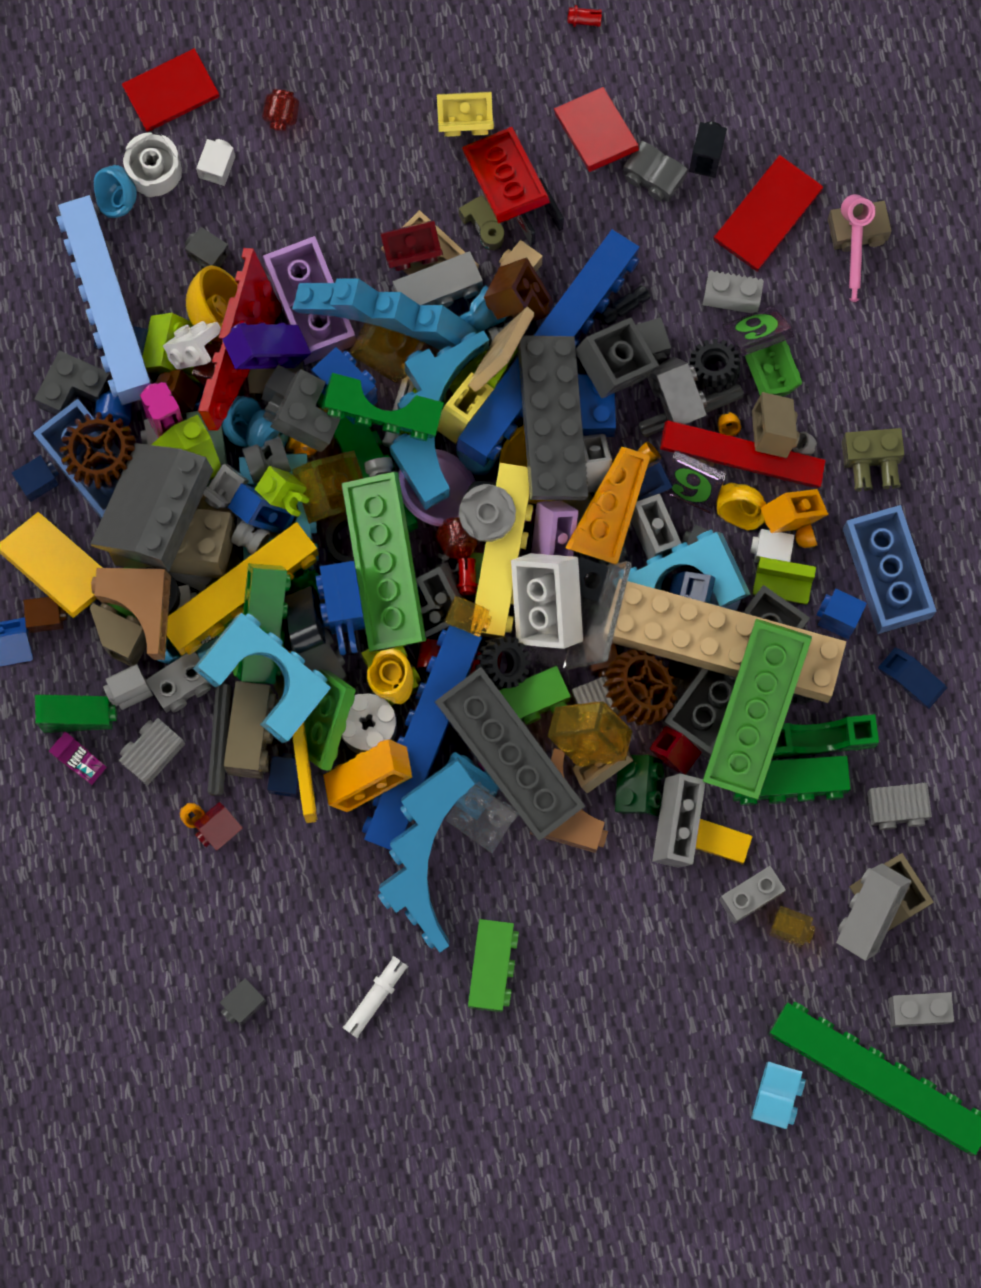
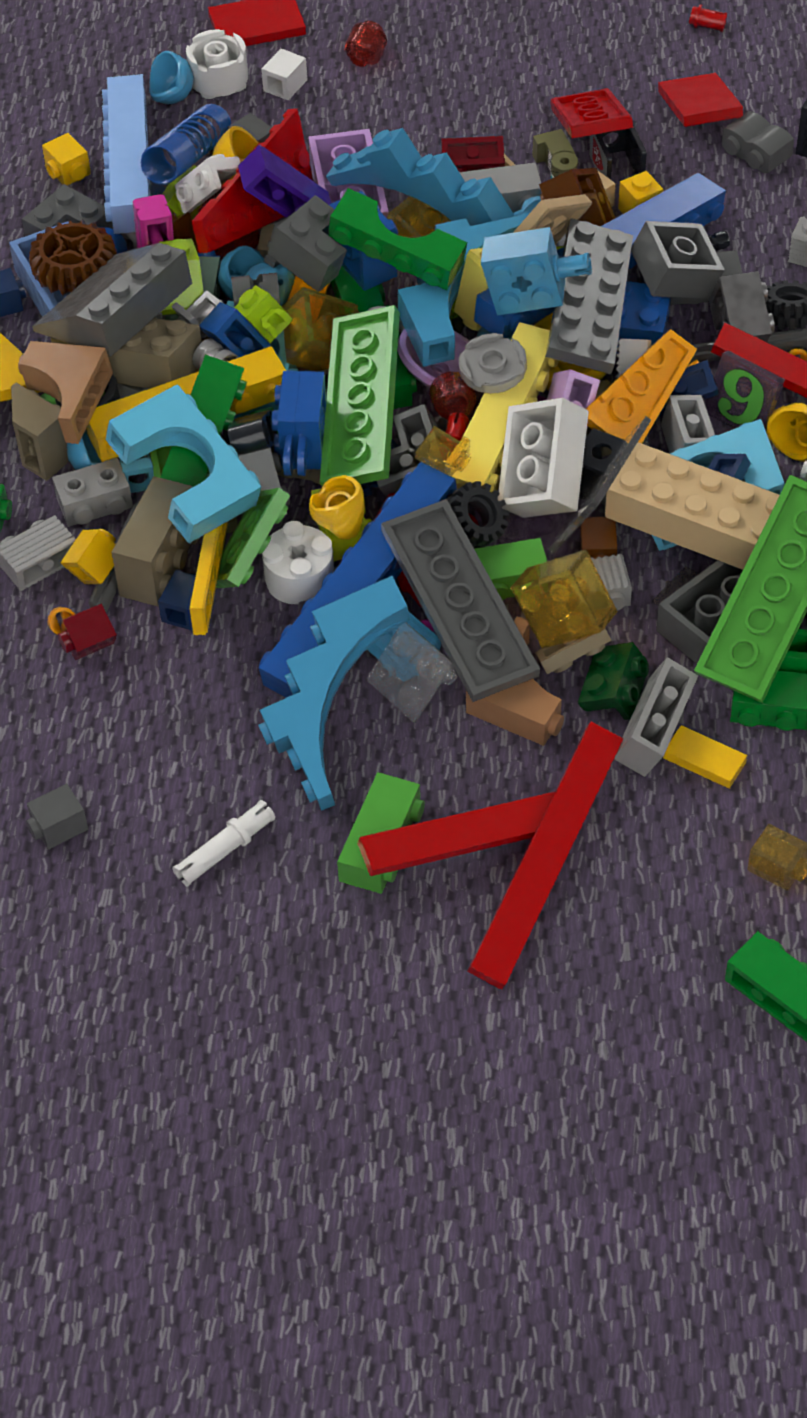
camera: 15 degrees right, 25 degrees down
light grey brick [103,664,153,710] -> none
light orange brick [323,739,412,812] -> none
light yellow bracket [437,92,494,137] -> none
reddish brown gear [603,649,678,726] -> none
dark red brick [649,726,702,775] -> none
light grey brick [719,866,786,924] -> none
medium azure brick [751,1062,806,1129] -> none
none -> yellow brick [42,133,91,186]
none -> yellow brick [60,528,116,584]
none -> blue piece [140,104,231,185]
none -> red tile [357,791,555,877]
none -> red tile [467,721,623,990]
none -> dark azure brick [481,227,592,316]
none -> yellow brick [618,171,663,214]

